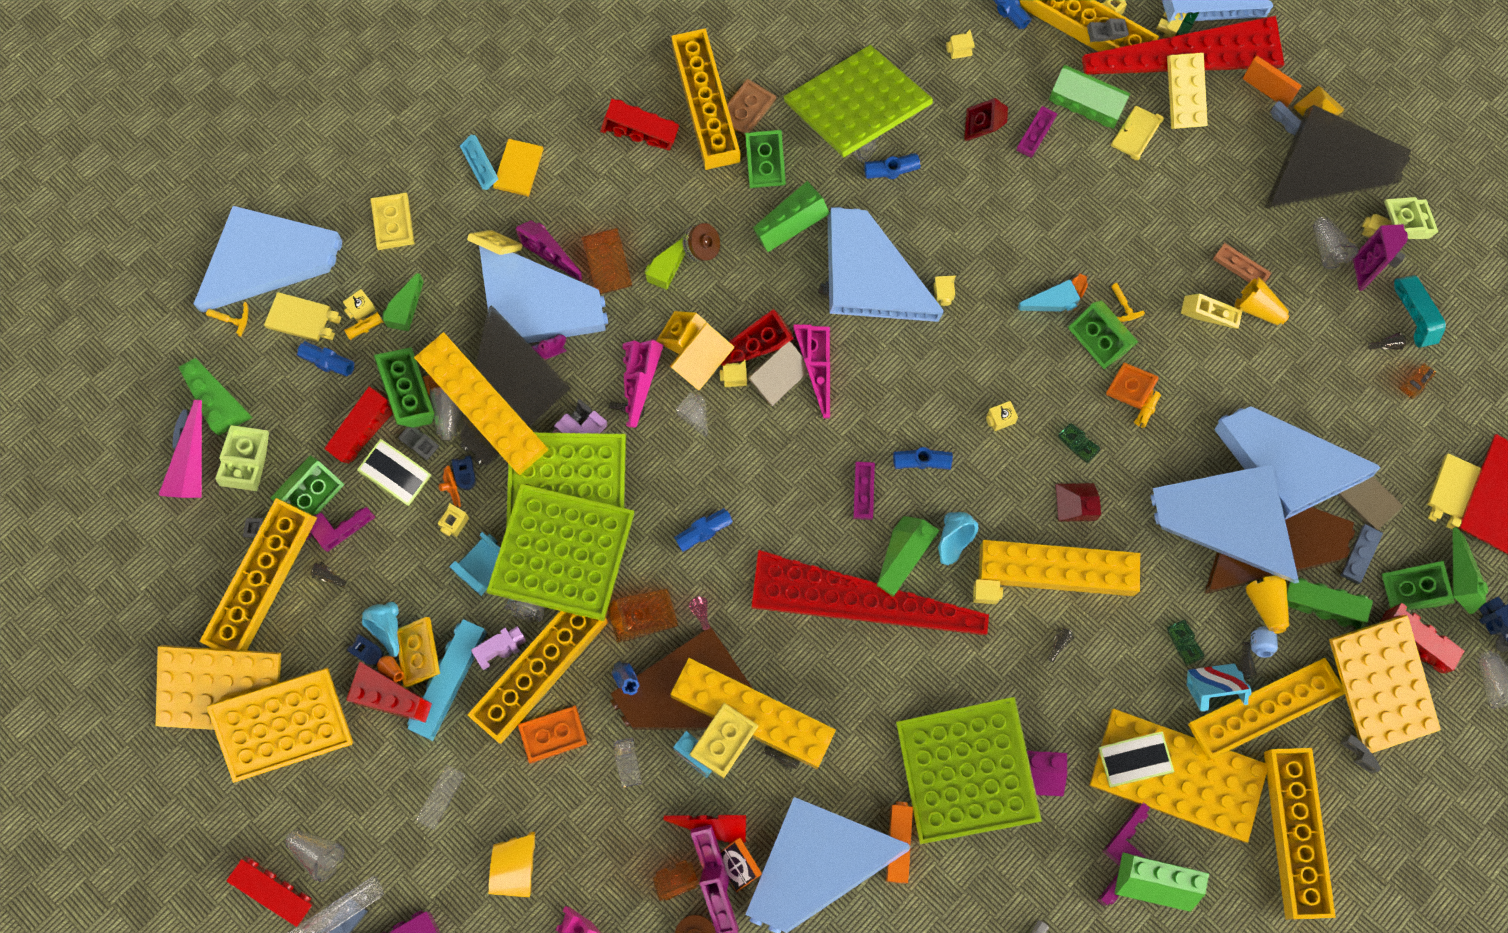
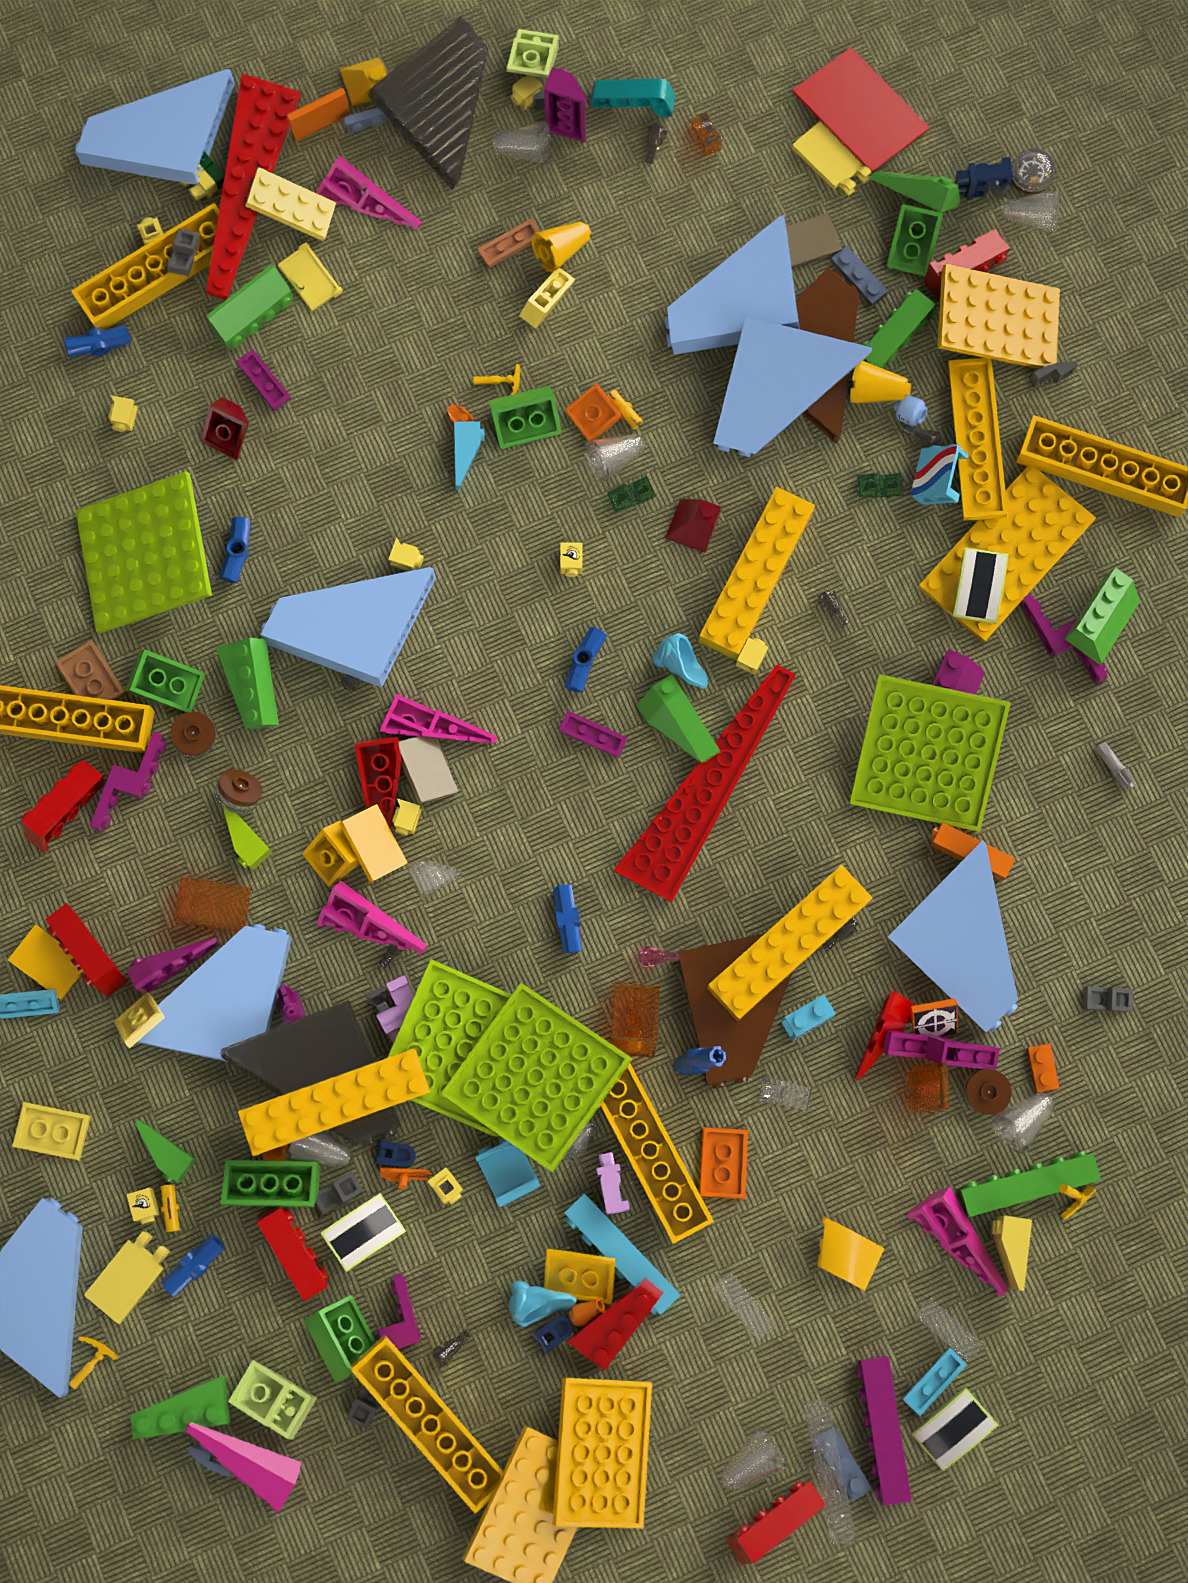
camera: 65 degrees left, 5 degrees up
light yellow tile [689,703,759,779] -> none
none -> red wedge [45,903,129,998]
none -> magenta bracket [90,732,167,833]
none -> reddish brown piece [171,712,216,759]
none -> dark pink wedge [316,156,422,230]
none -> clear cone [584,433,646,482]

